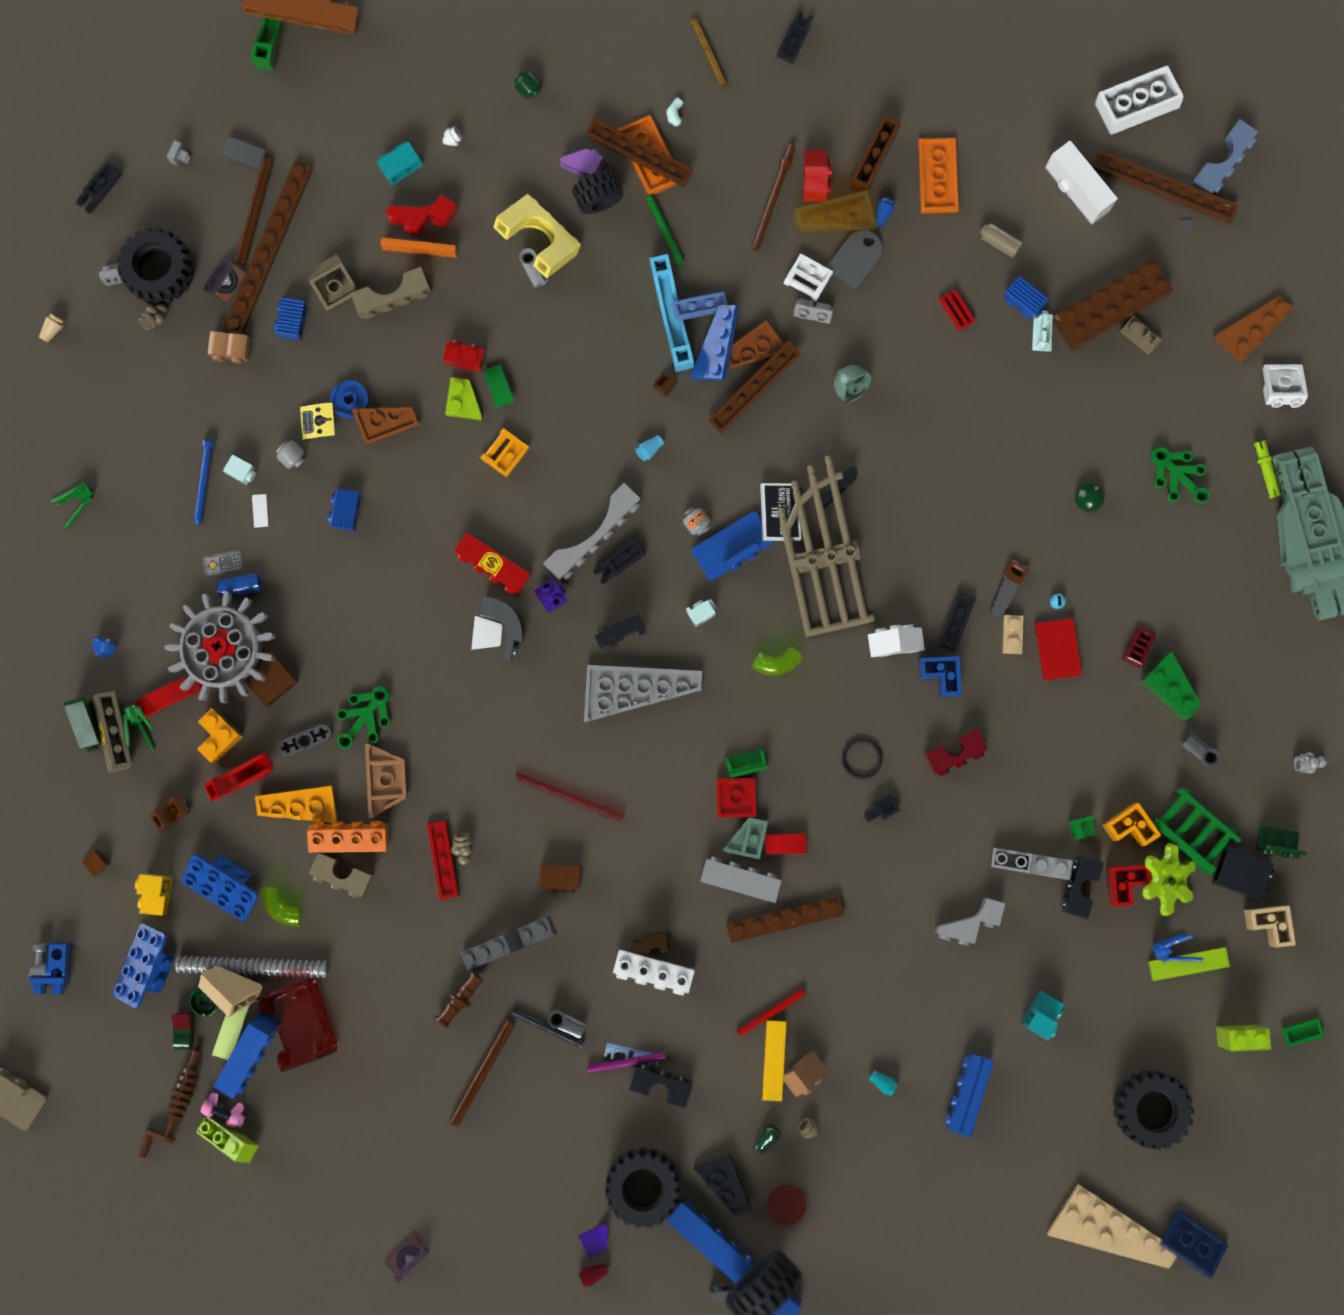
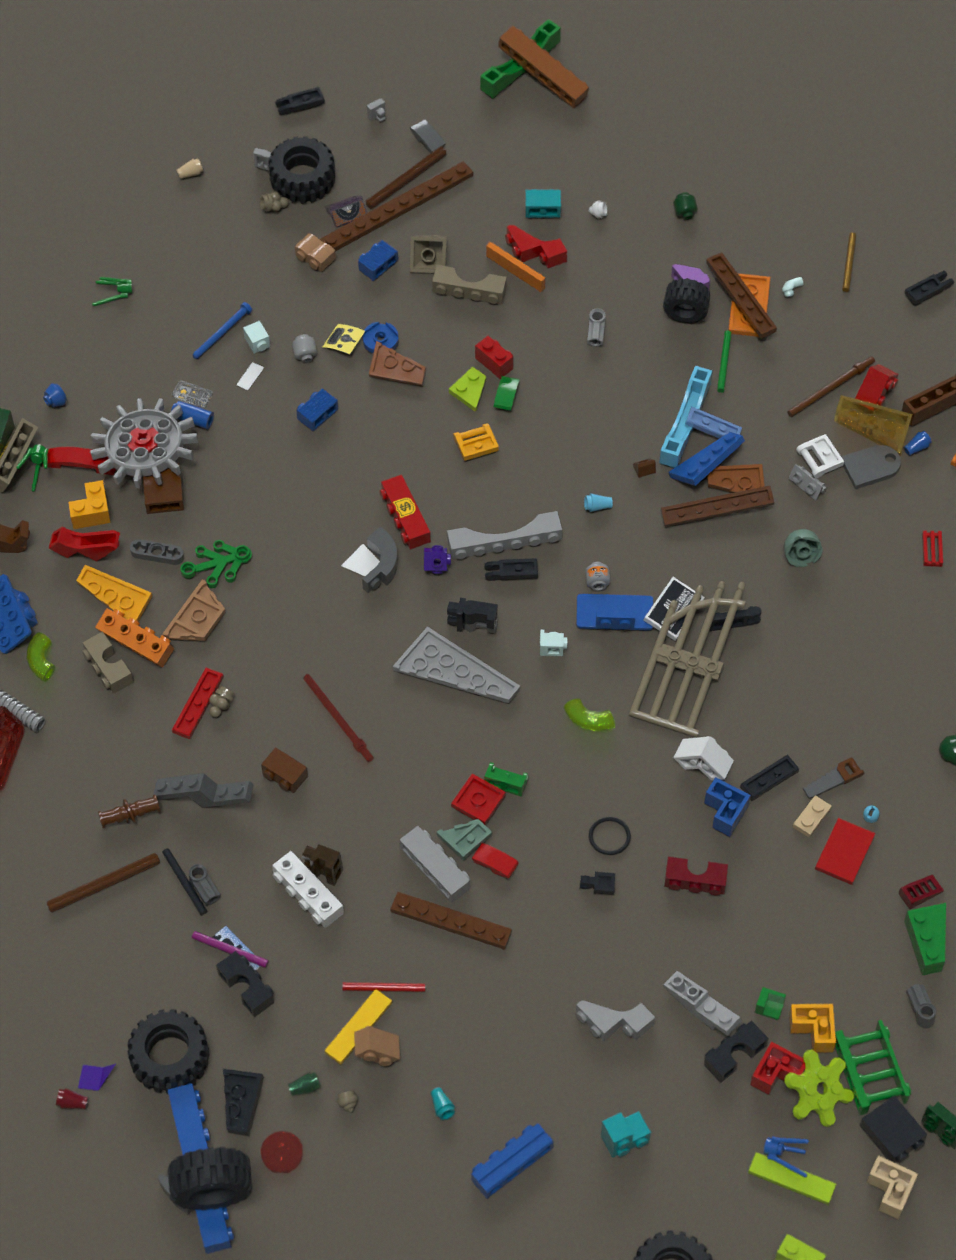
camera: 30 degrees right, 25 degrees down
light yellow arch [493,194,581,278] -> none

